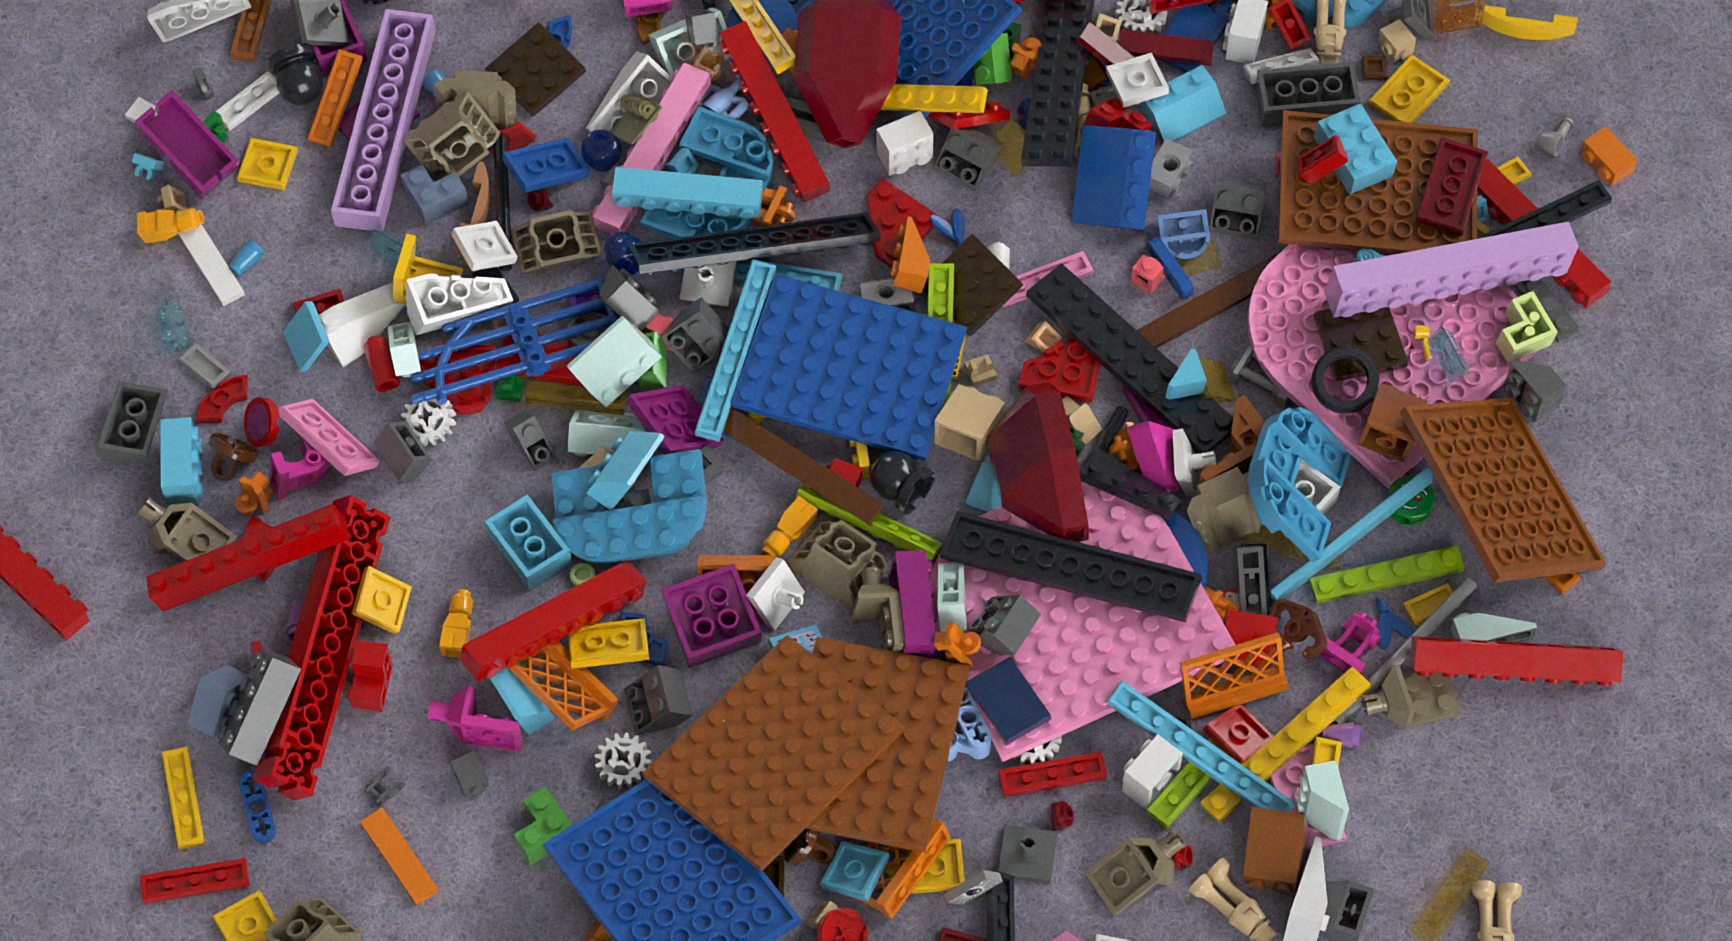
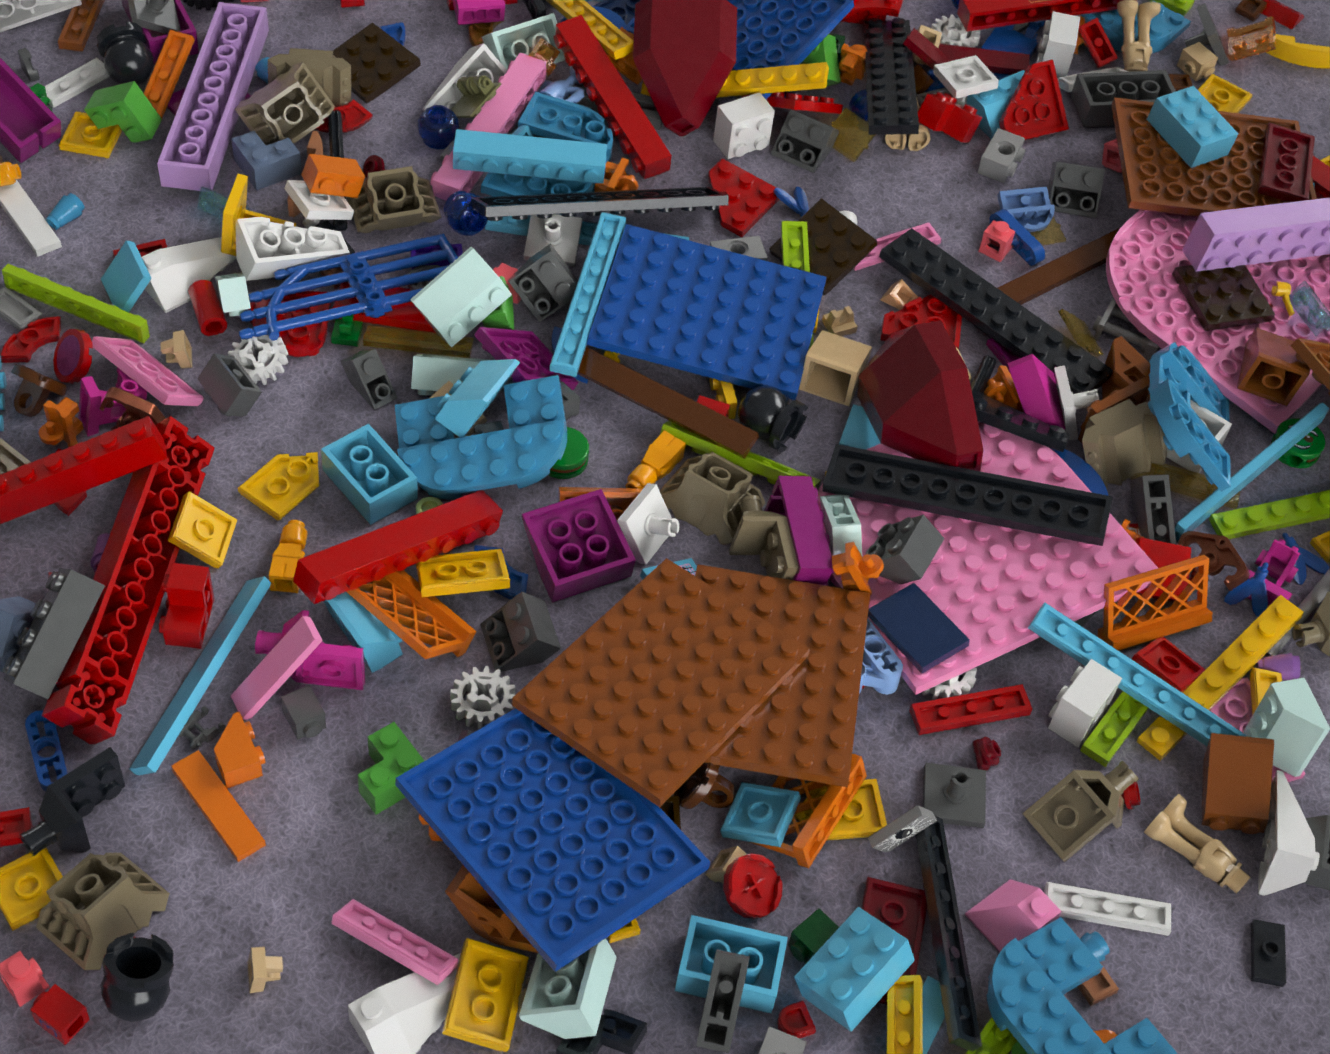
camera: 10 degrees left, 10 degrees down
blue plate [502,137,590,193] -> none
dark grey slope [599,265,660,331] -> none
brick [685,9,719,48] -> none
orange slope [890,216,930,293] -> none
blue slope [1071,125,1156,231] -> none
medium azure slope [1165,348,1207,400] -> none
red slope [1297,134,1349,184] -> none
black tyre [1311,346,1379,414] -> none
none -> lime plate [2,264,150,344]
none -> black plate [19,747,125,856]
none -> bright green brick [84,81,162,143]
none -> copper piece [99,387,166,431]
none -> medium azure tile [129,576,271,775]
none -> tan tile [161,330,192,368]
none -> orange slope [214,711,266,789]
none -> bright pink tile [231,616,323,720]
none -> yellow tile [238,452,319,521]
none -> orange brick [301,154,365,198]
none -> green head [548,427,589,479]
none -> red plate [999,59,1069,140]
none -> blue piece [1224,562,1269,617]

